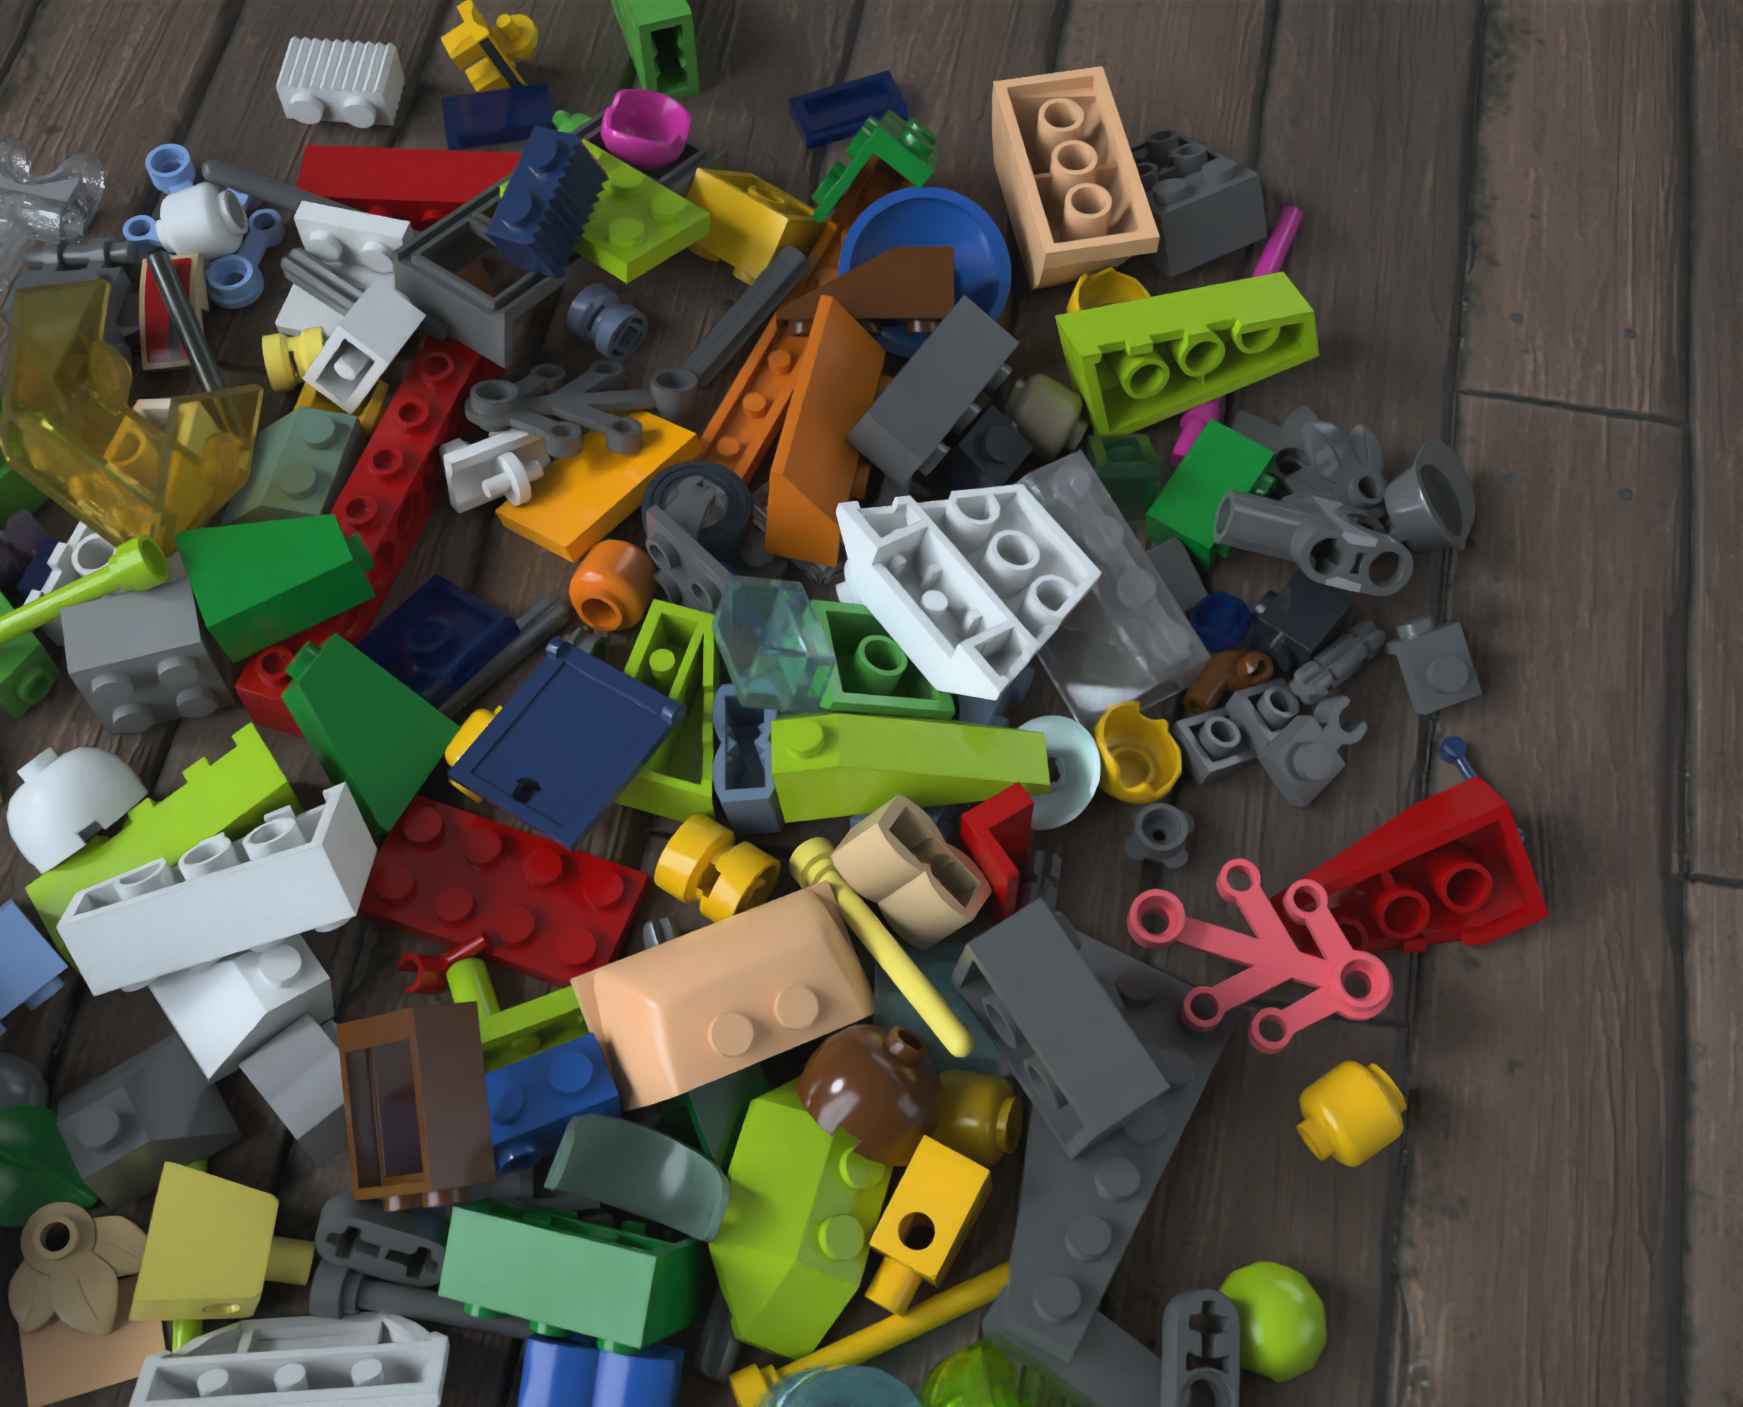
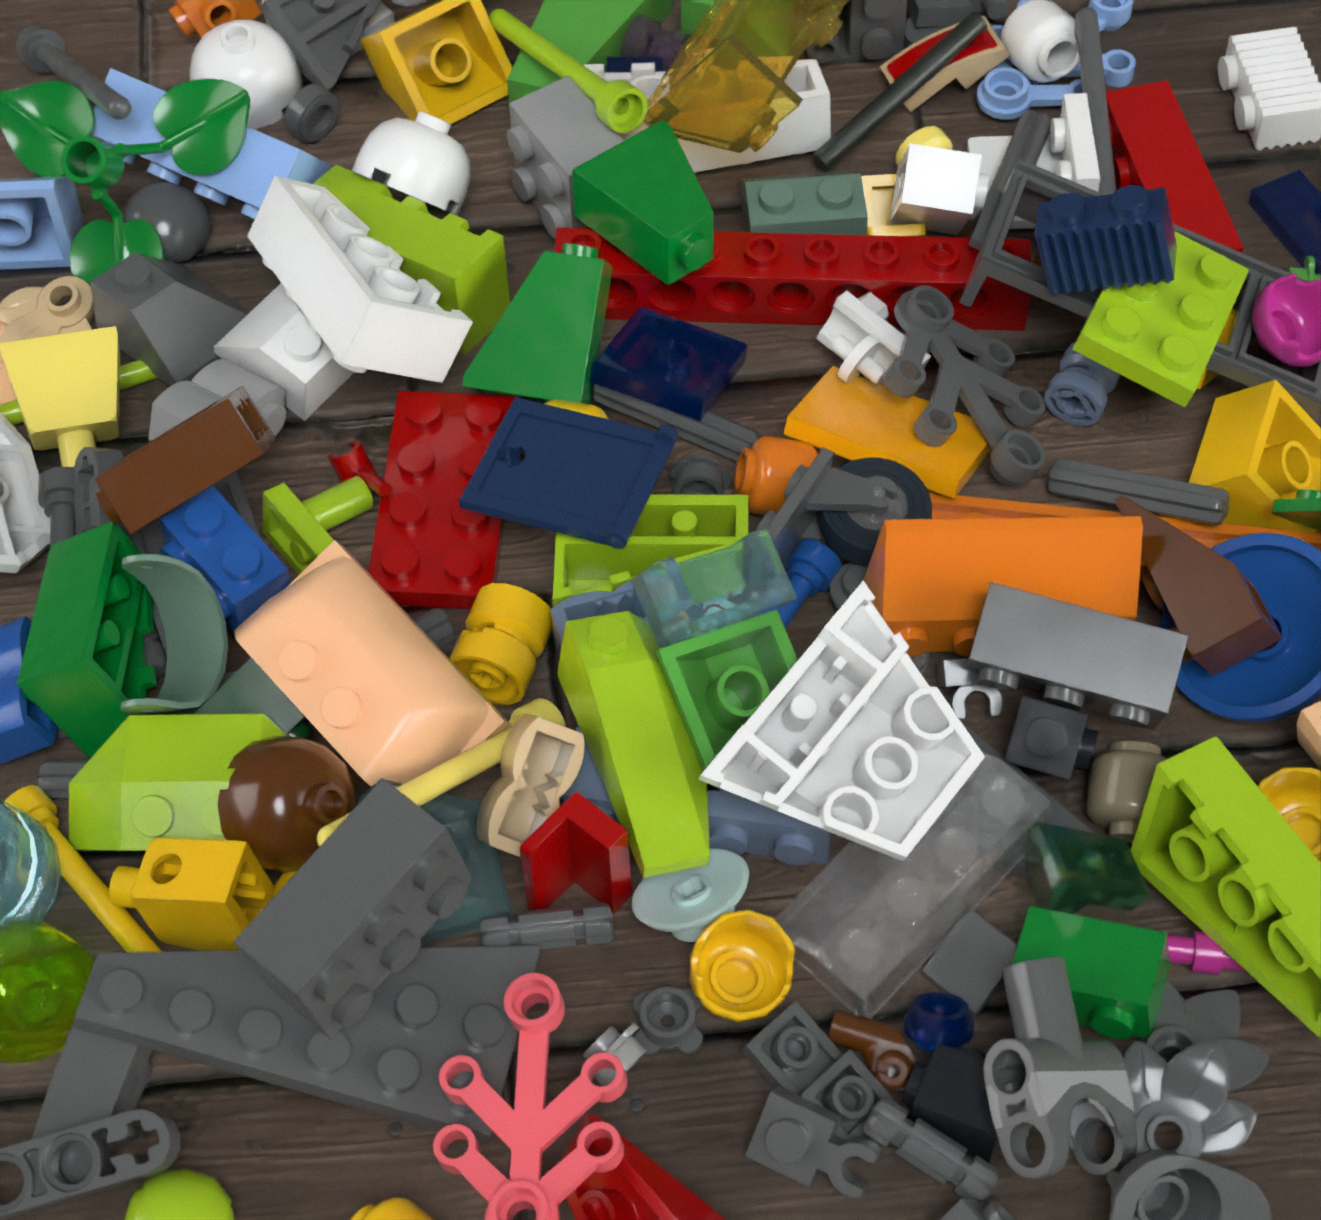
camera: 75 degrees right, 5 degrees down
none -> light grey plate [582,1022,647,1086]

